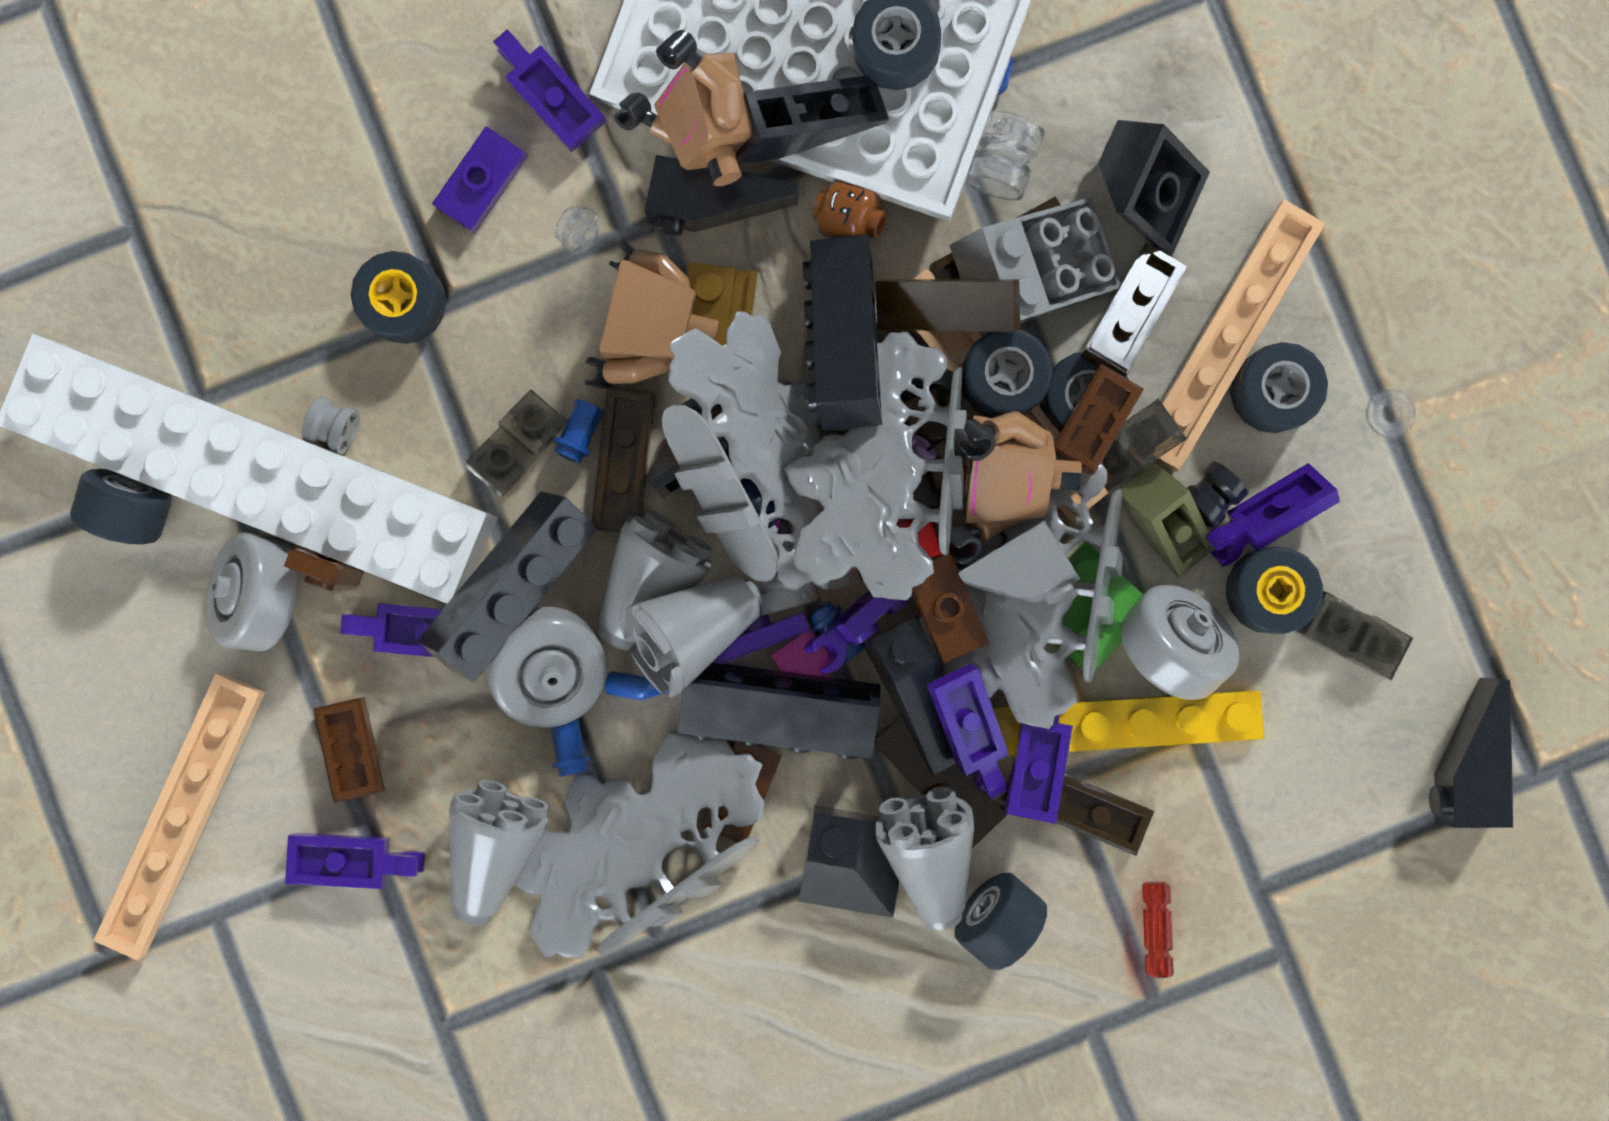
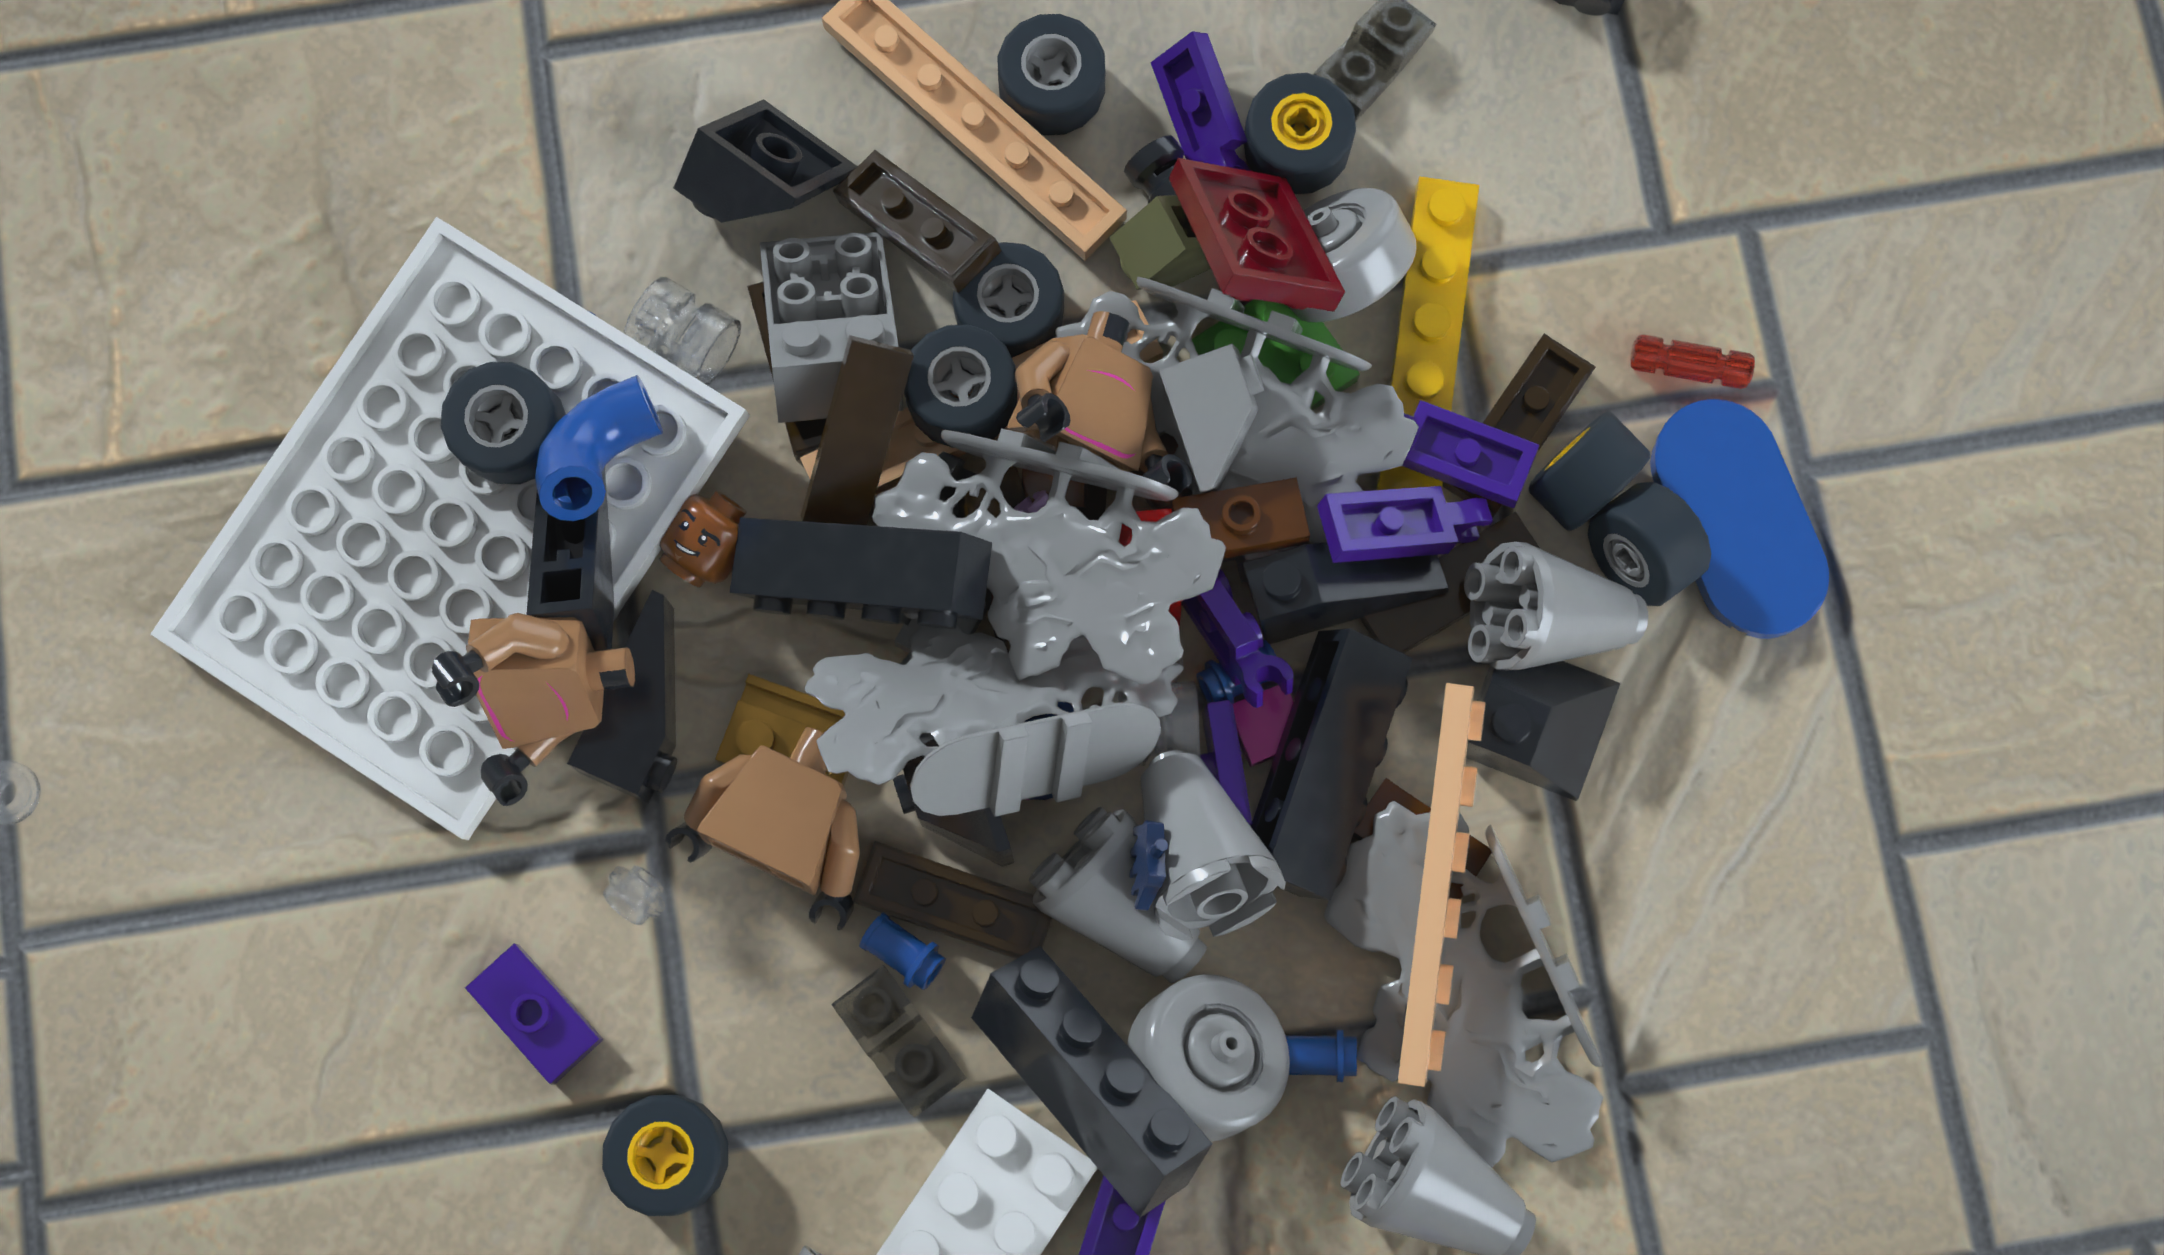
camera: 80 degrees left, 10 degrees down
dark purple plate [493,29,607,153] -> none
blue arm [605,671,669,700] -> none
reddish brown plate [1054,364,1144,476] -> none
clear smoke slope [1101,398,1187,491] -> none
none -> blue cylinder [535,375,663,521]
none -> dark blue piece [1129,820,1168,911]
none -> dark red plate [1169,158,1345,312]
none -> light nougat plate [1398,683,1486,1087]
none -> black wheel [1528,412,1650,531]
none -> blue tile [1650,399,1829,639]

